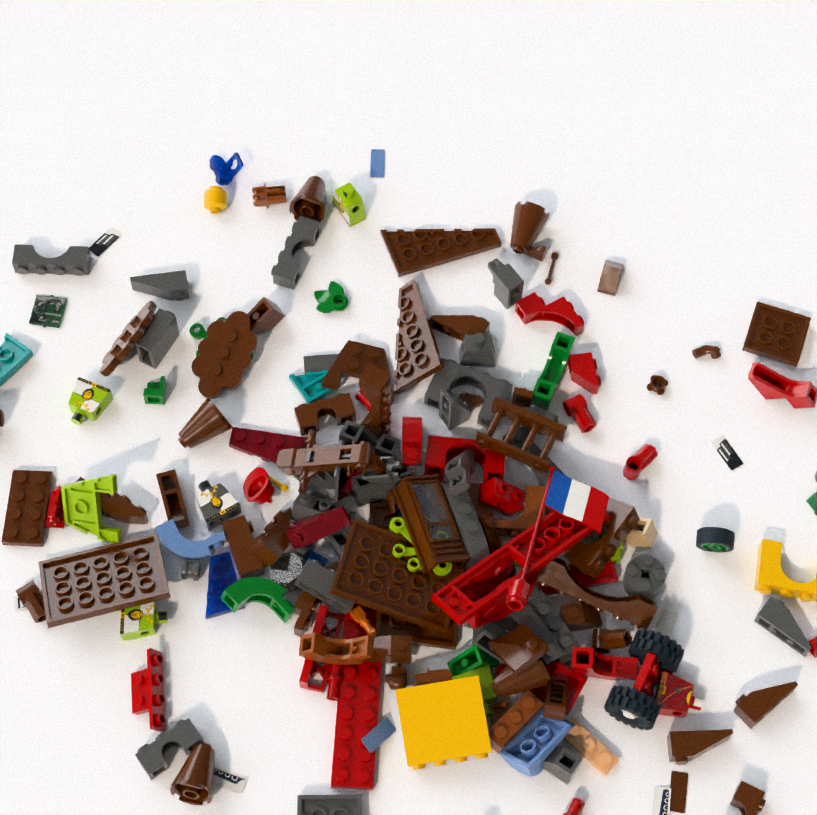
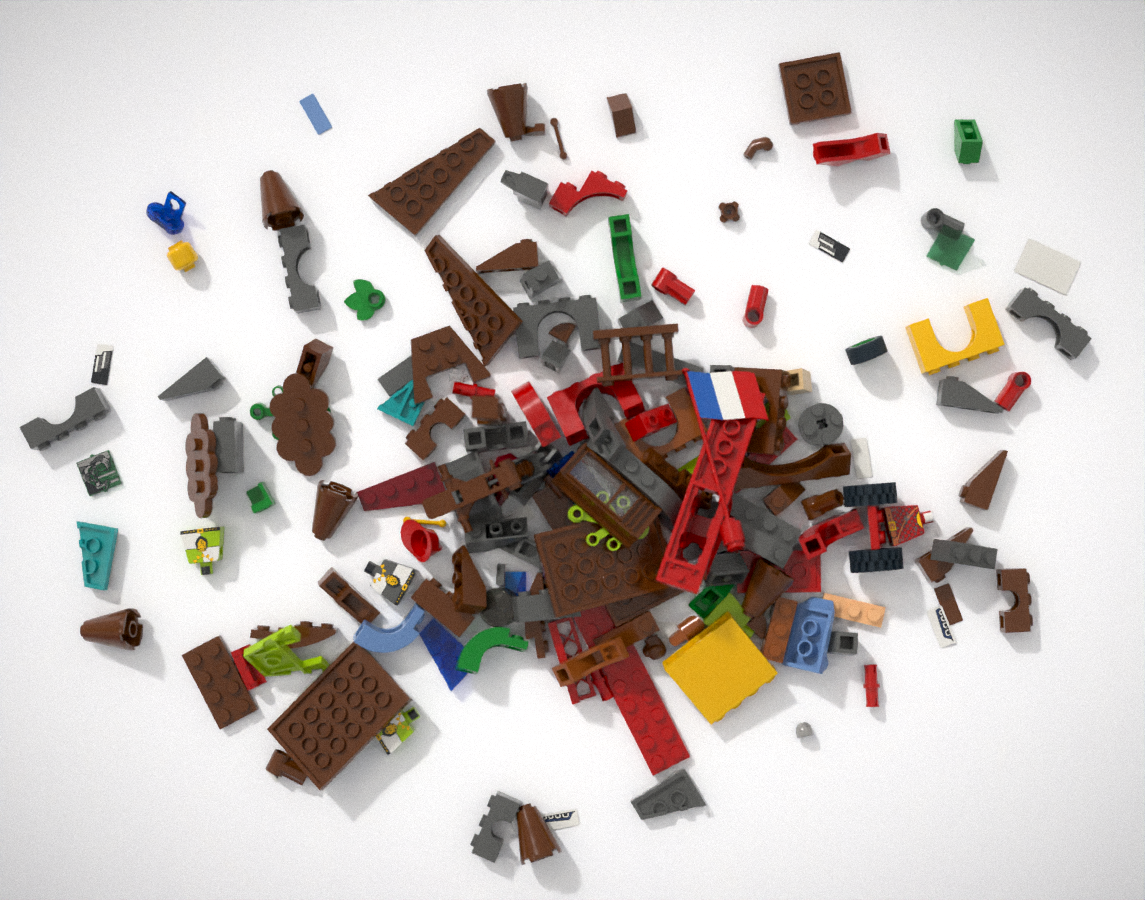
camera: 35 degrees left, 25 degrees up
red bracket [131,648,166,733] -> none
dark grey wheel [181,560,201,581] -> none
dark orange arm [252,183,287,208] -> none
dark red slope [285,505,352,549] -> none
lime torso [332,183,366,227] -> none
orange piece [349,605,377,637] -> none
medium blue sticker [361,717,396,753] -> none
reddish brown plate [488,624,550,676] -> none
reddish brown plate [512,387,534,407] -> none
reddish brown slope [543,680,568,721] -> none
red slope [567,352,601,394] -> none
none -> dark grey arch [931,539,998,570]

